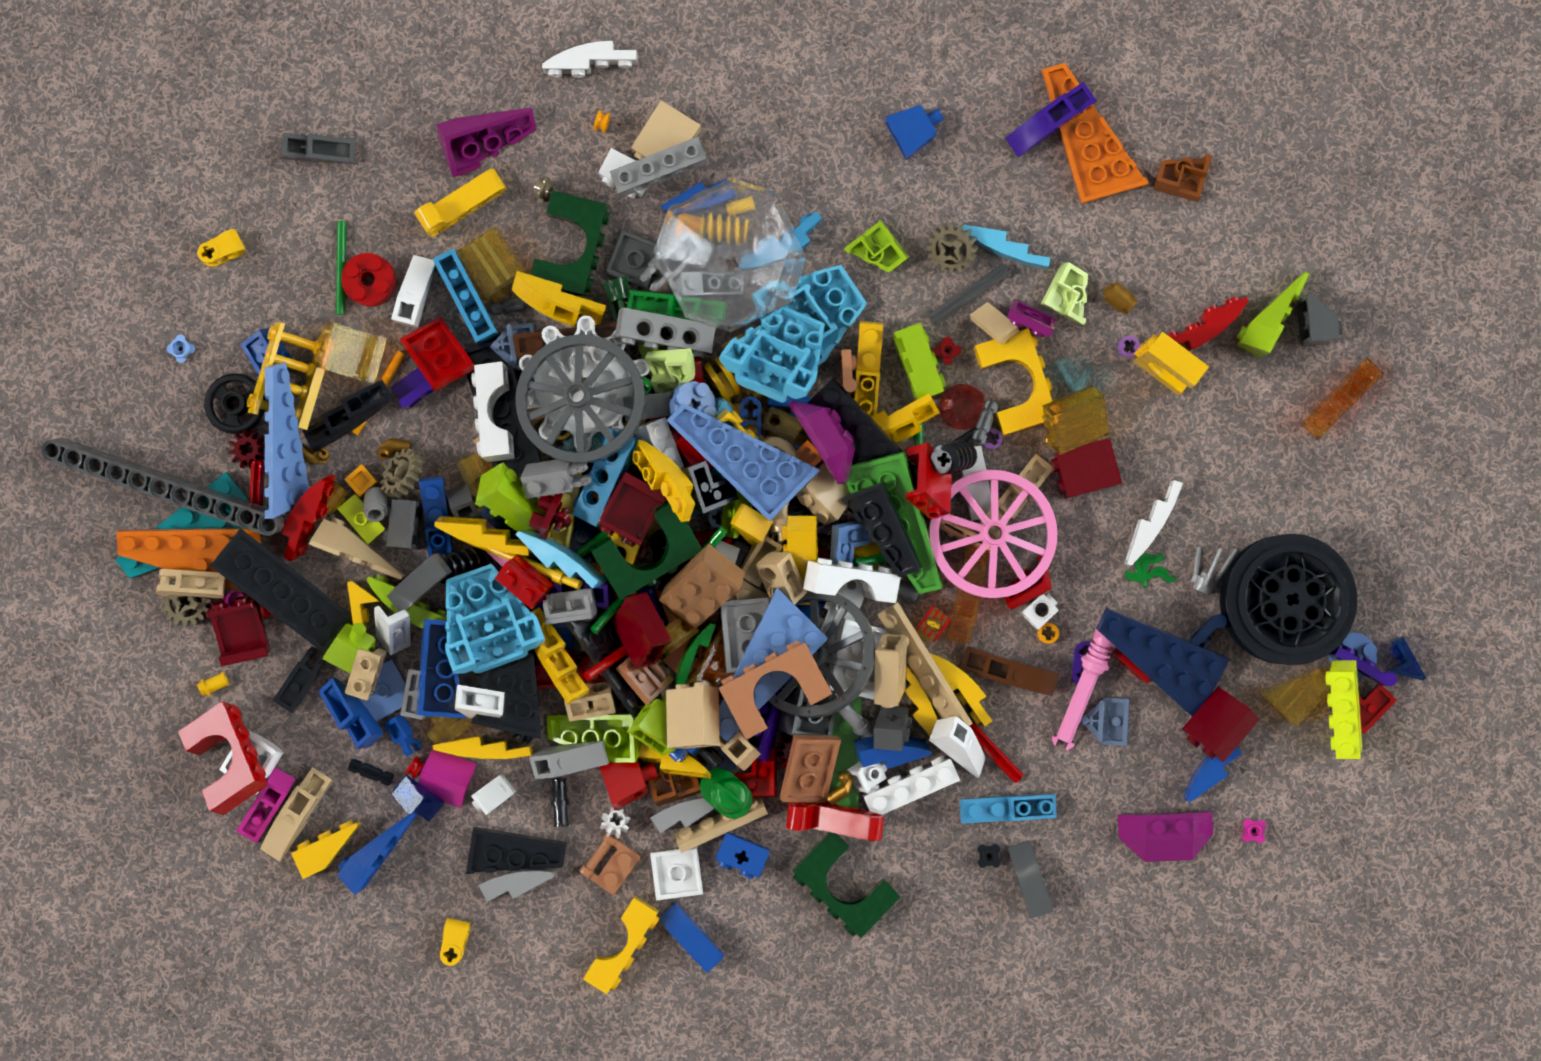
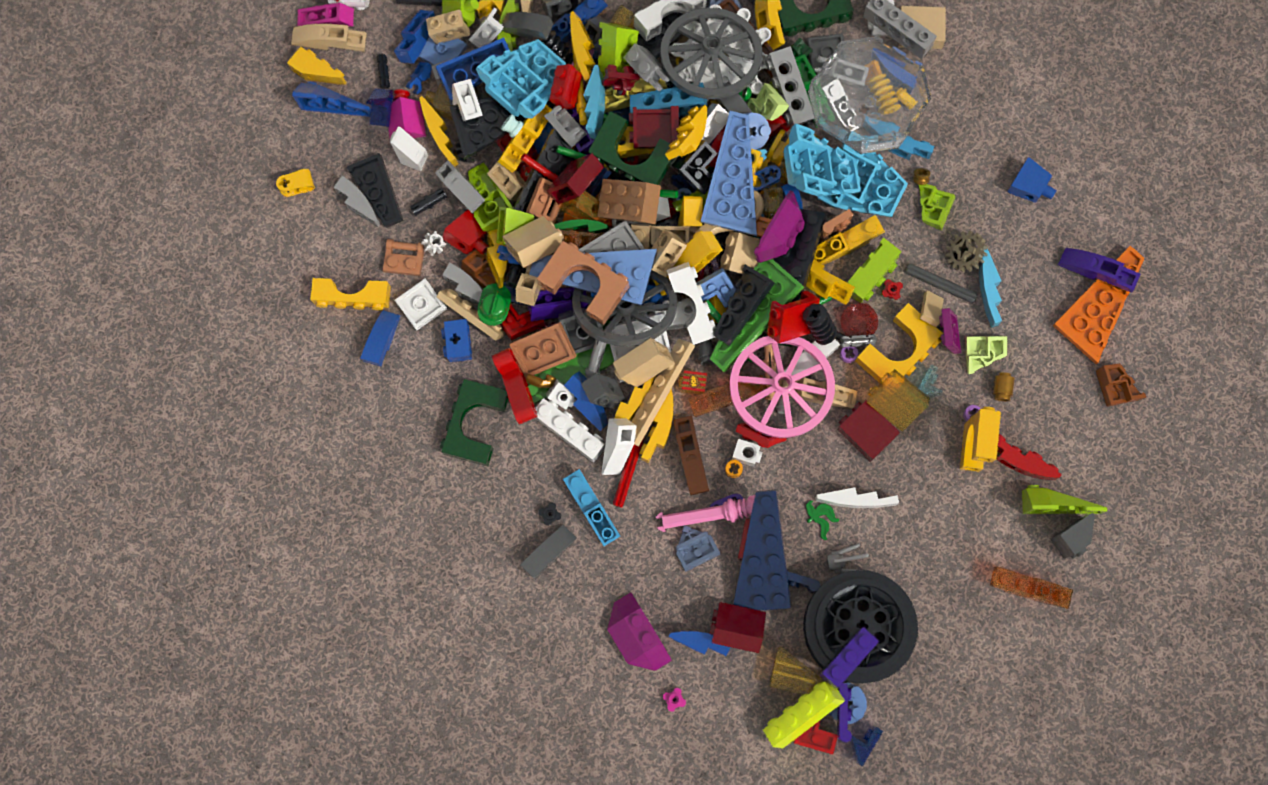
camera: 70 degrees right, 10 degrees down
none -> light aqua wheel [501,114,524,138]
none -> dark purple arch [820,627,879,689]
none -> pearl gold bush [913,168,931,185]

